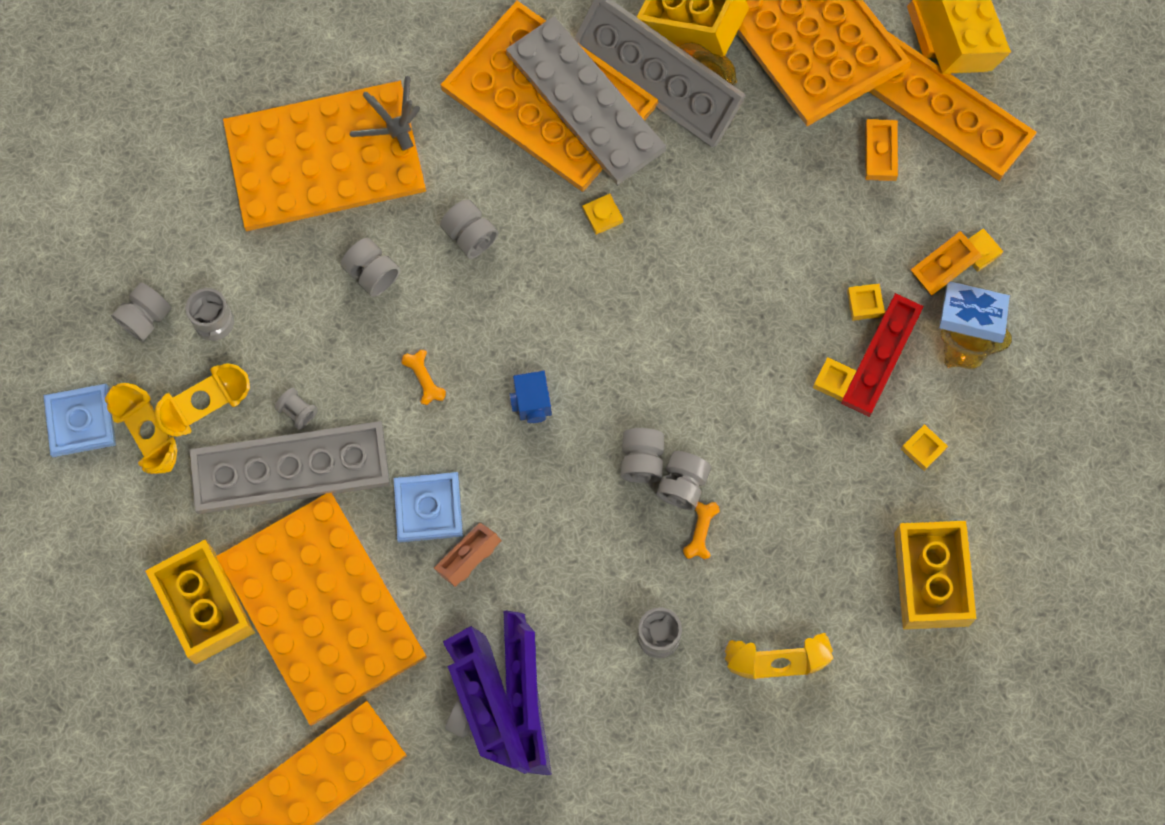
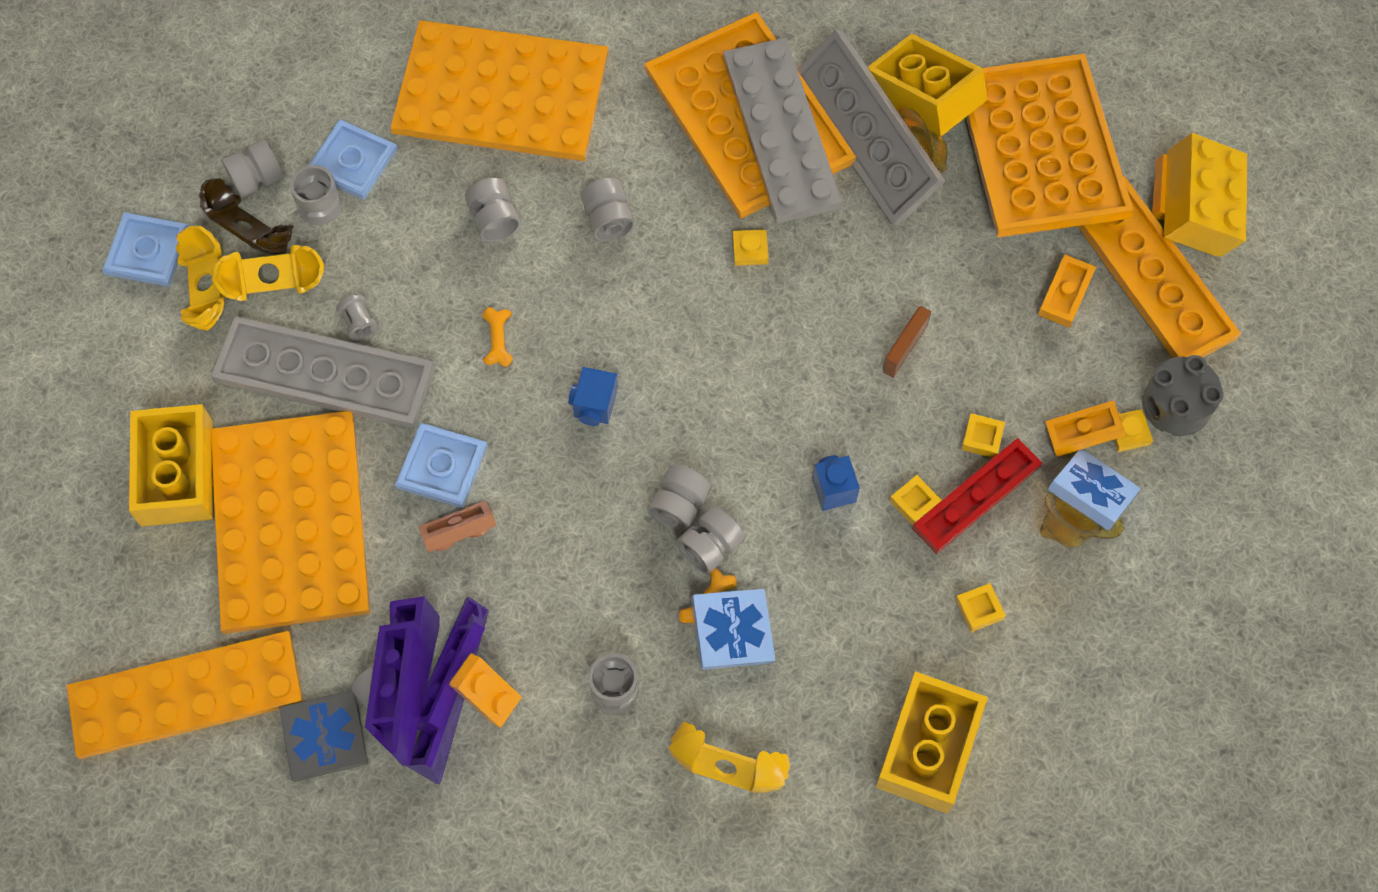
camera: 20 degrees right, 5 degrees down
dark grey plant [349,76,420,151] -> none
none -> dark brown piece [199,178,293,253]
none -> dark grey tile [279,690,368,782]
none -> light blue tile [308,119,398,200]
none -> light orange plate [449,653,522,728]
none -> light blue tile [691,589,775,670]
none -> blue brick [812,455,860,511]
none -> dark orange tile [883,306,932,378]
none -> dark grey brick [1142,355,1223,437]

